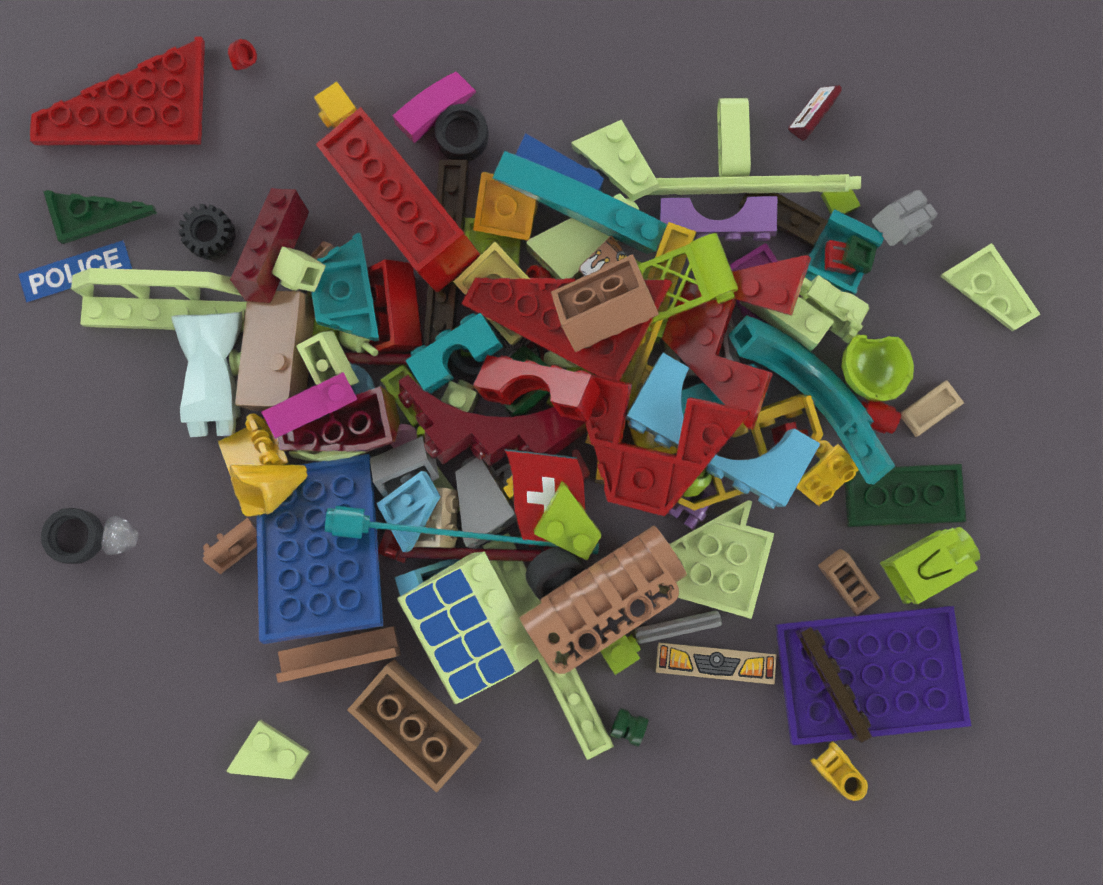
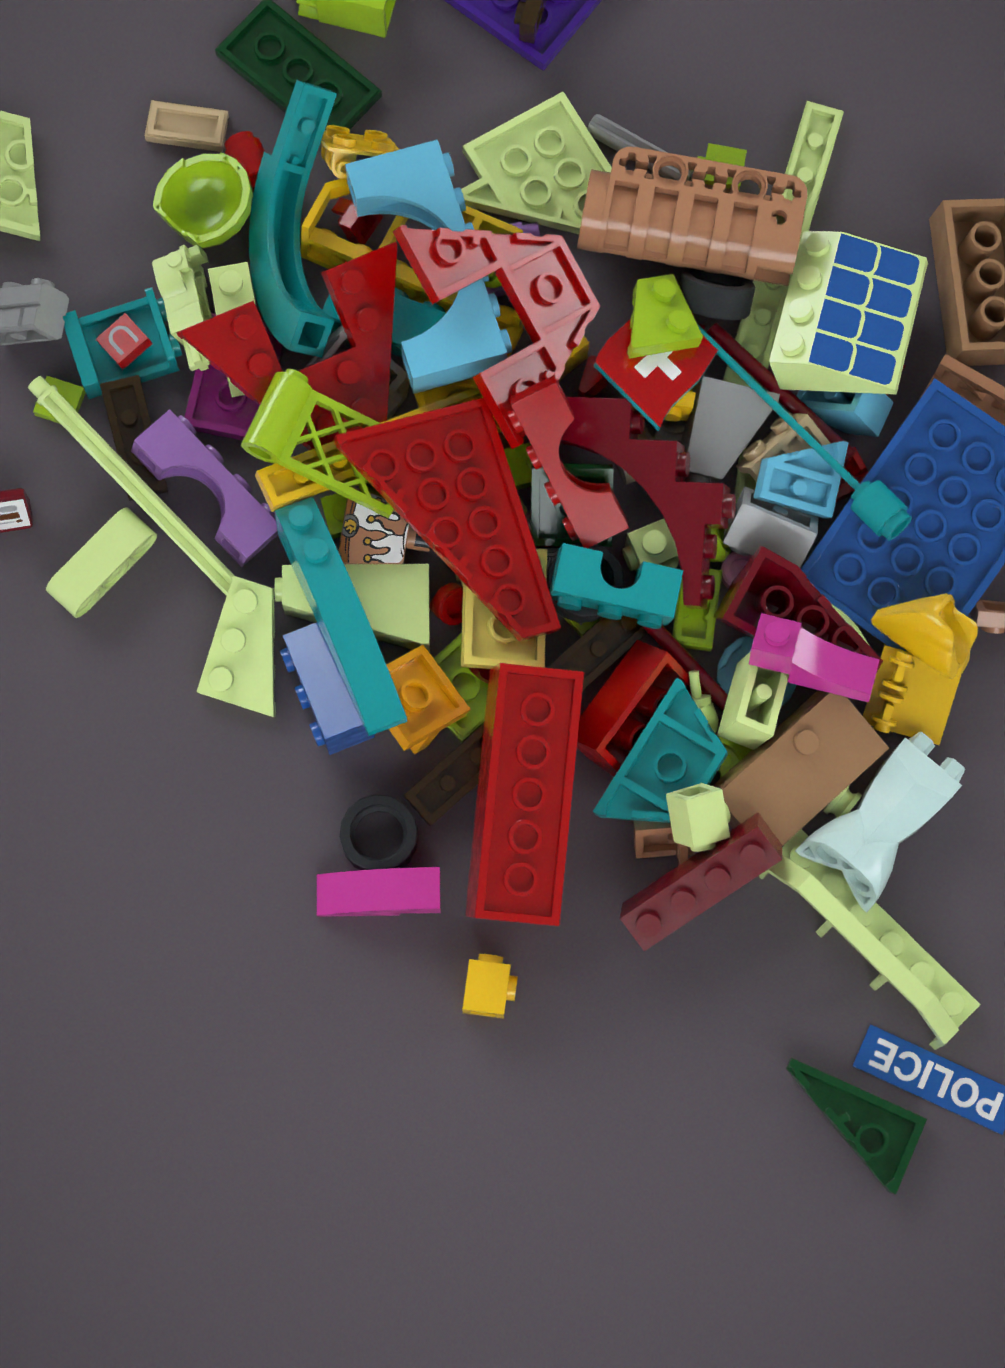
camera: 140 degrees left, 5 degrees down
red wing [30,37,205,145] -> none
black tyre [178,204,236,260] -> none
red tile [228,39,257,71] -> none
nougat slope [551,254,659,352] -> none
dark green wheel [610,707,649,747] -> none
tile [655,642,777,684] -> none
medium nougat slope [818,549,880,616] -> none
dark green tile [841,235,878,274] -> none

